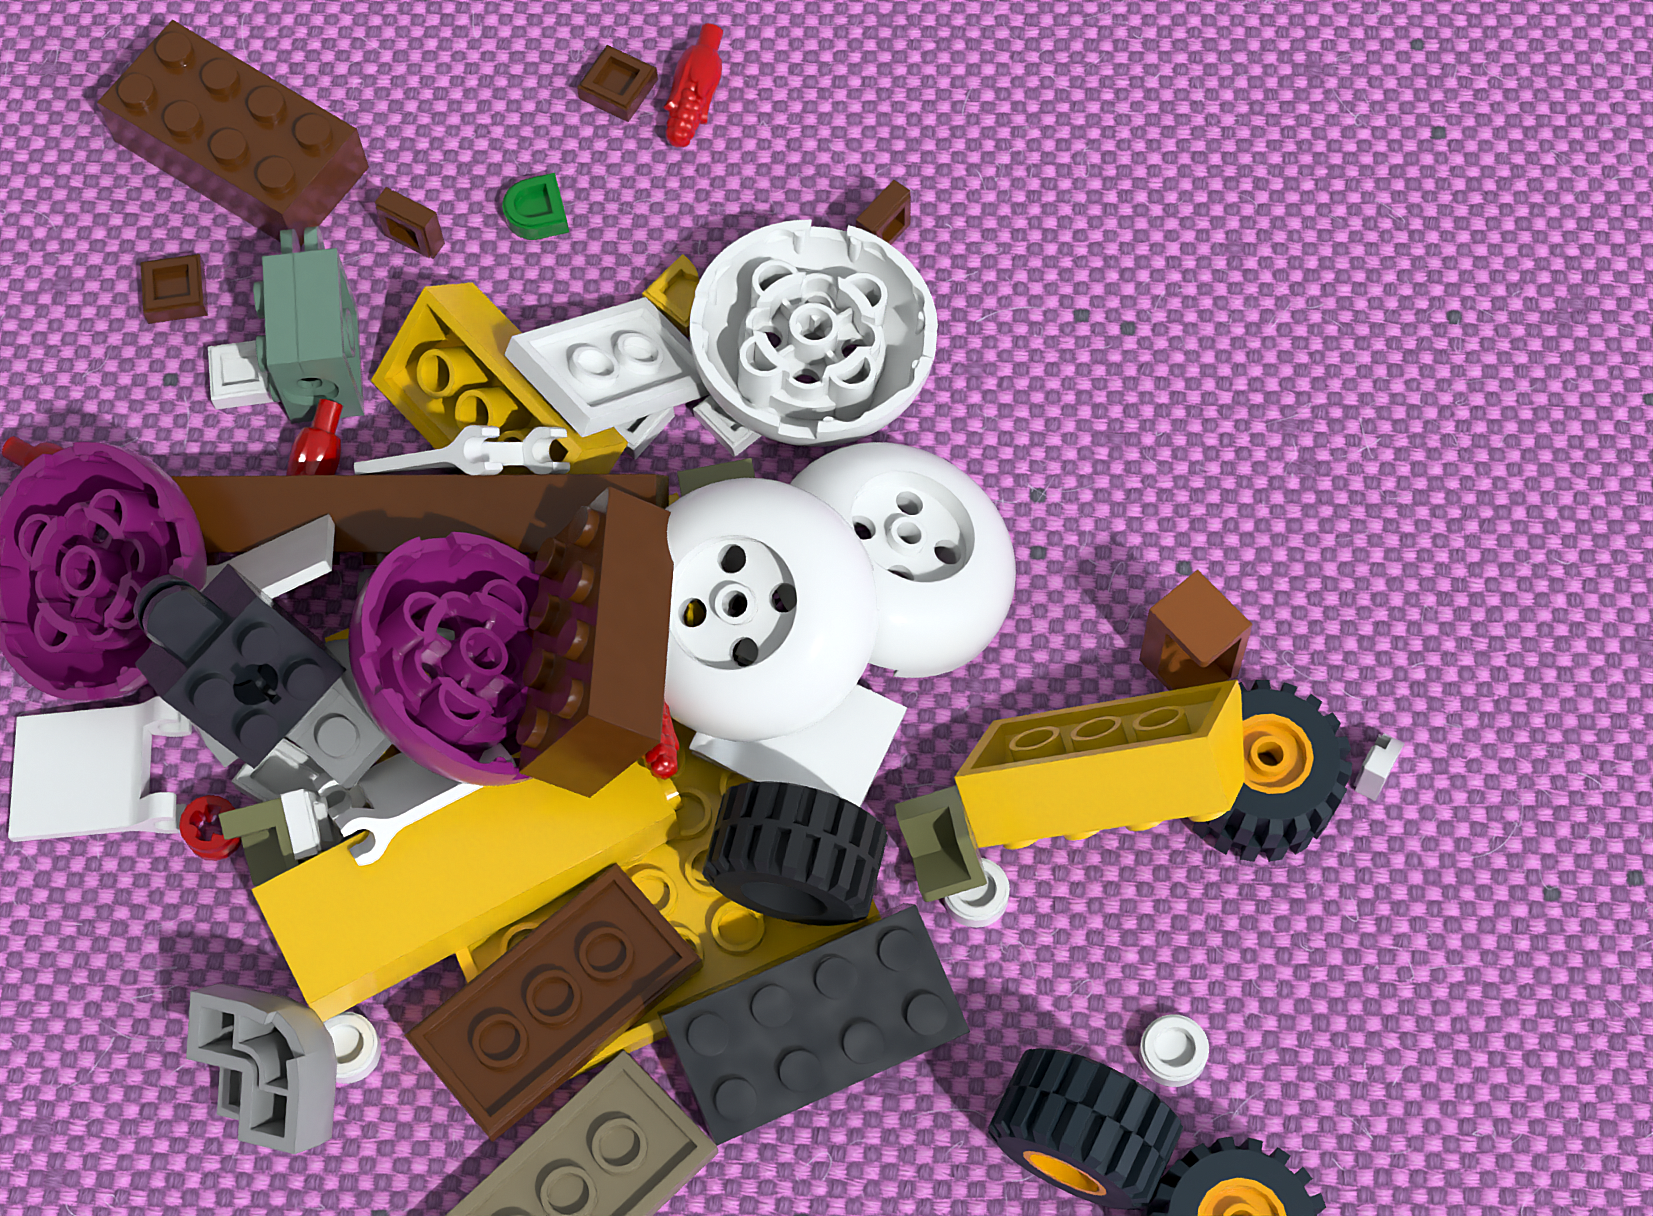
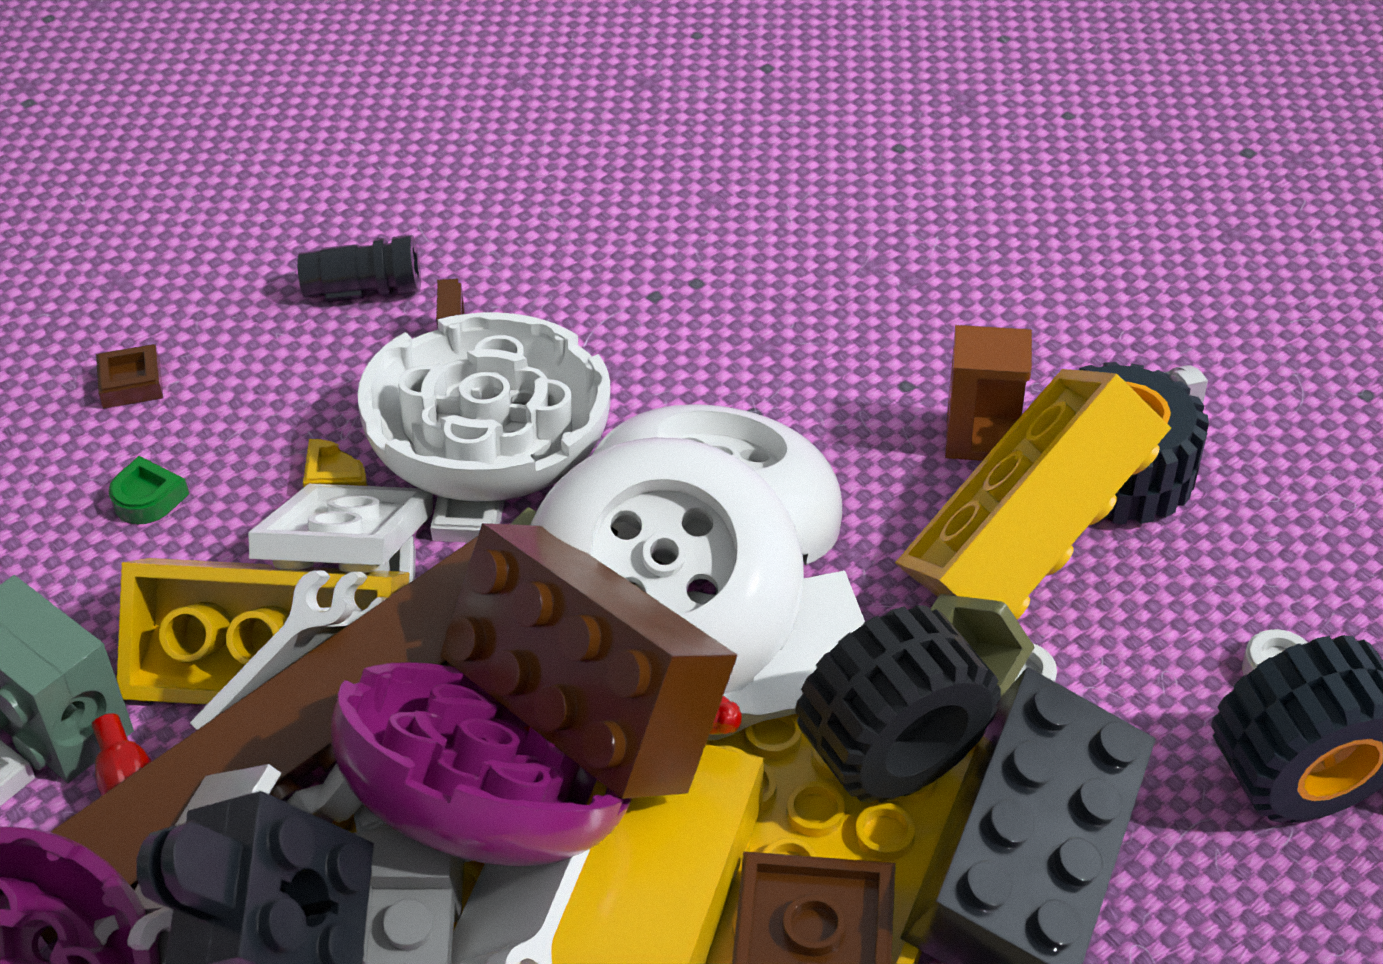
camera: 45 degrees left, 20 degrees down
reddish brown tile [374,187,445,259] -> none
red piece [663,23,724,148] -> none
none -> black axle [297,235,421,302]

